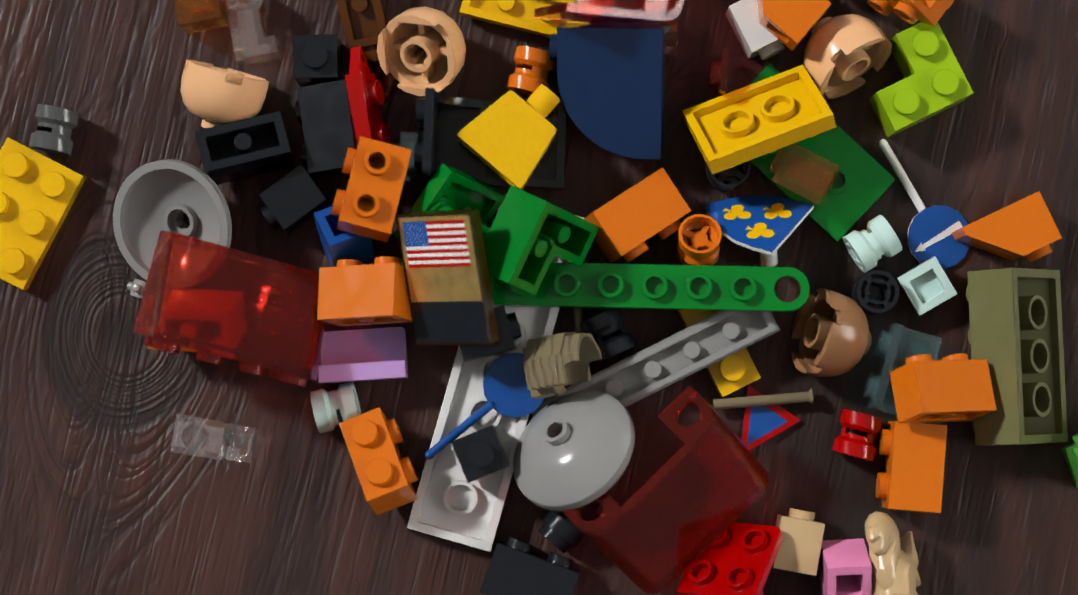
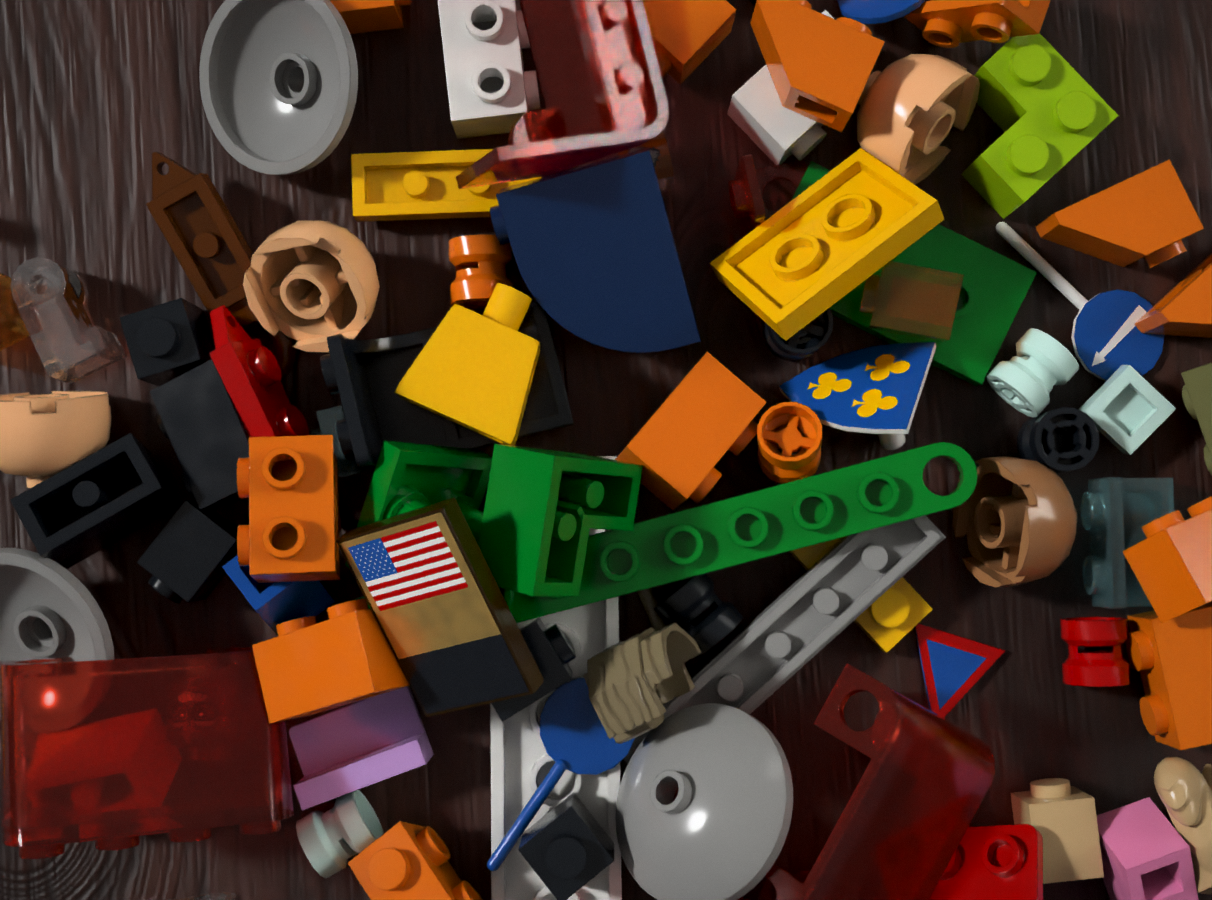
camera: 20 degrees left, 0 degrees up
dark tan piece [713,388,813,410] -> none
none -> orange slope [1035,159,1204,268]

